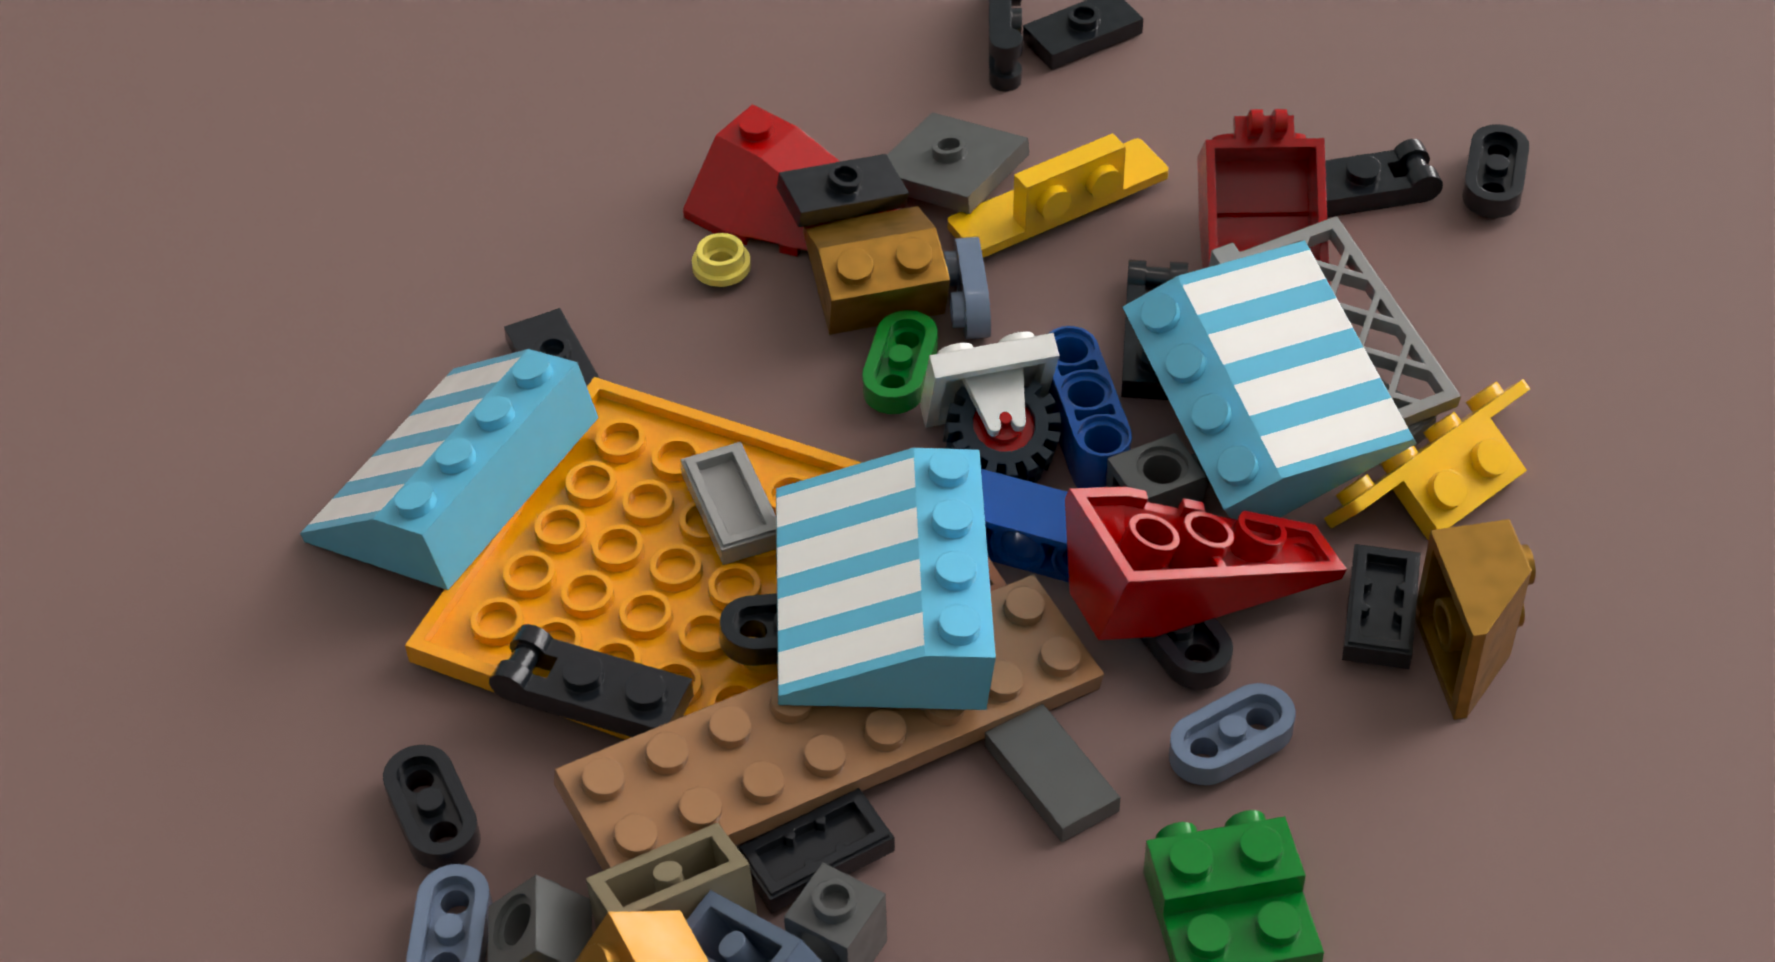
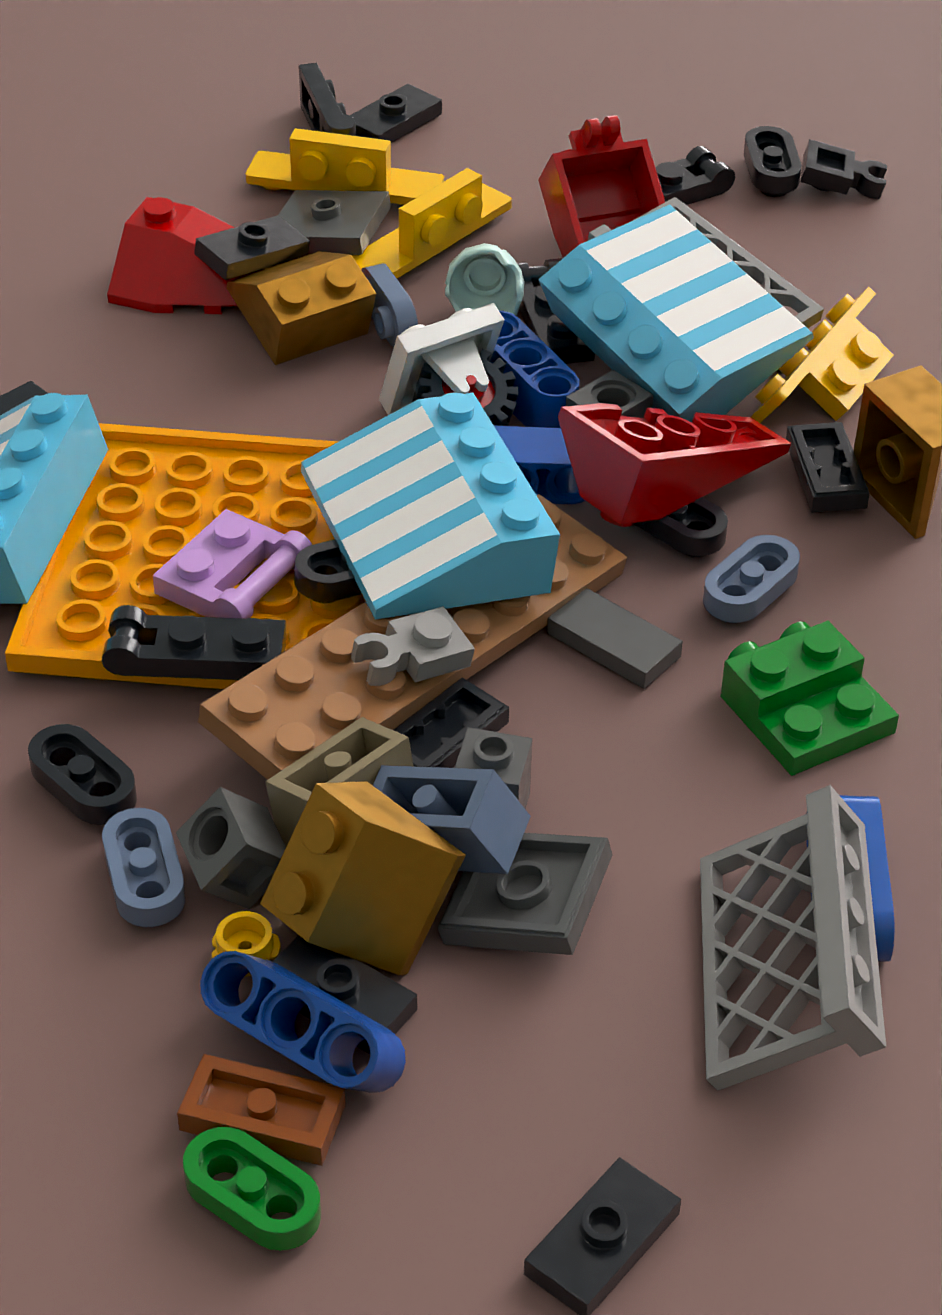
camera: 20 degrees left, 5 degrees down
light grey tile [680,442,776,565] -> none
light yellow plate [692,233,751,287] -> none
green plate [862,310,938,414] -> none
none -> lavender plate [153,509,312,619]
none -> yellow bracket [245,128,444,205]
none -> light grey plate [351,606,475,686]
none -> light aqua hair [445,243,524,316]
none -> black plate [800,139,887,199]

